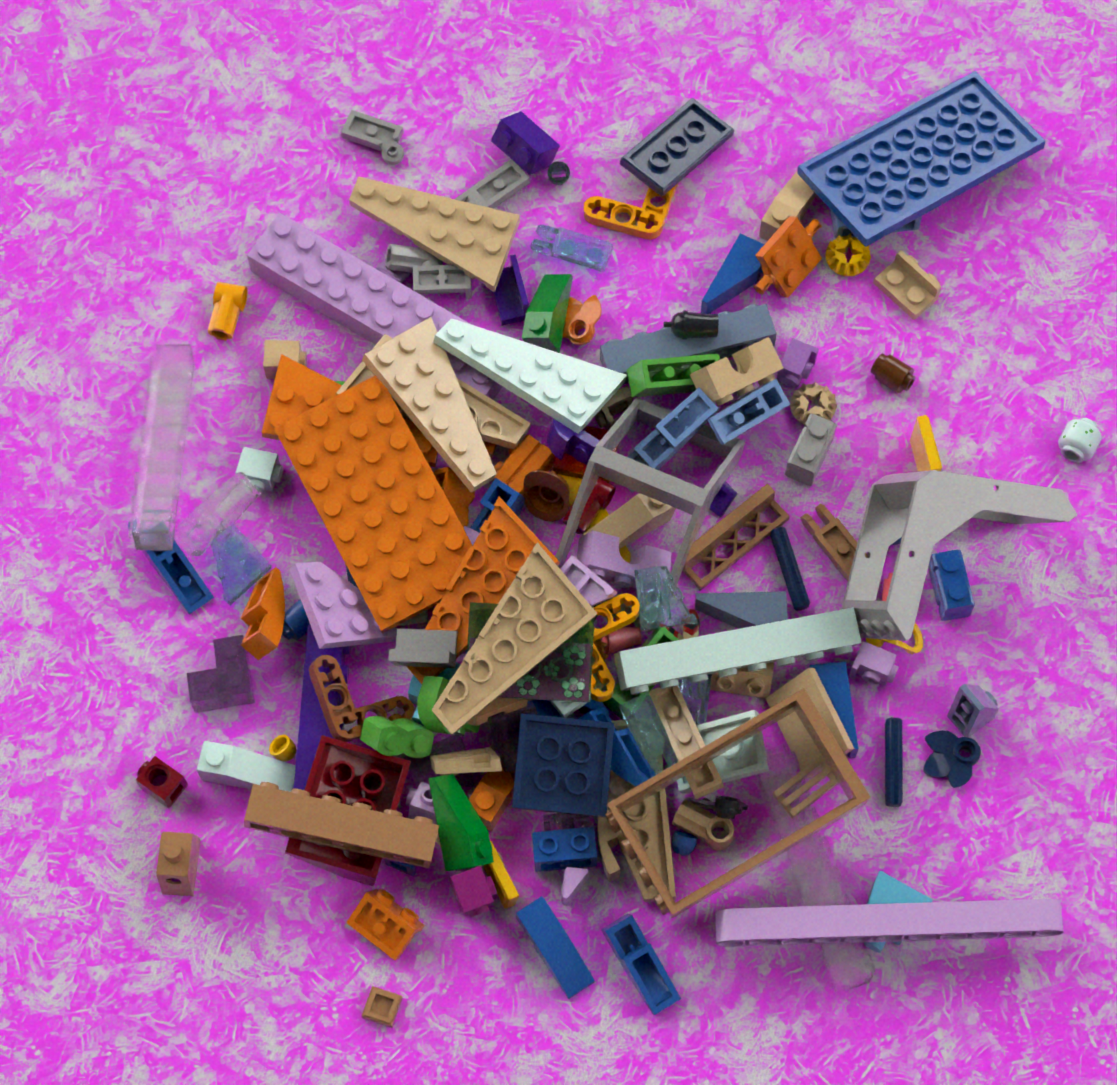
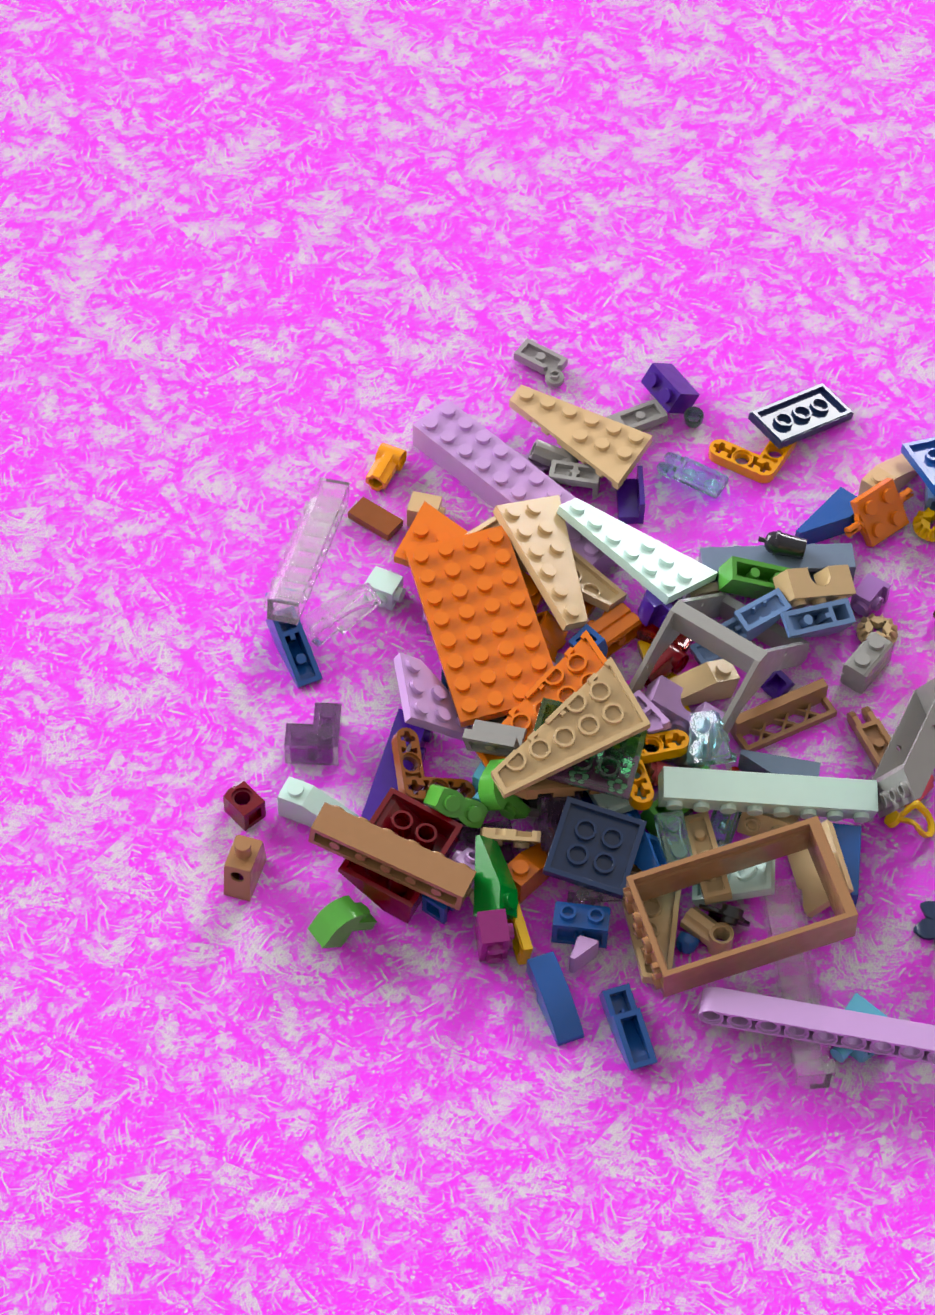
camera: 10 degrees right, 15 degrees down
clear light blue wing [211,523,272,606] -> none
orange slope [240,567,285,661] -> none
yellow hinge [269,734,296,762] -> none
blue brick [282,599,310,641] -> none
orange bracket [346,889,425,960] -> none
medium nougat tile [362,986,403,1028] -> none
green slope [522,274,573,353] -> none
dark orange piece [523,470,570,522] -> none
orange plate [562,295,602,345] -> none
tan slope [597,817,621,882] -> none
dark blue axle [770,527,810,611] -> none
tan tile [773,756,839,819] -> none
lavender brick [849,641,899,685] -> none
dark blue axle [885,717,903,807] -> none
none -> bright green brick [308,895,377,948]
none -> dark orange tile [348,497,403,541]

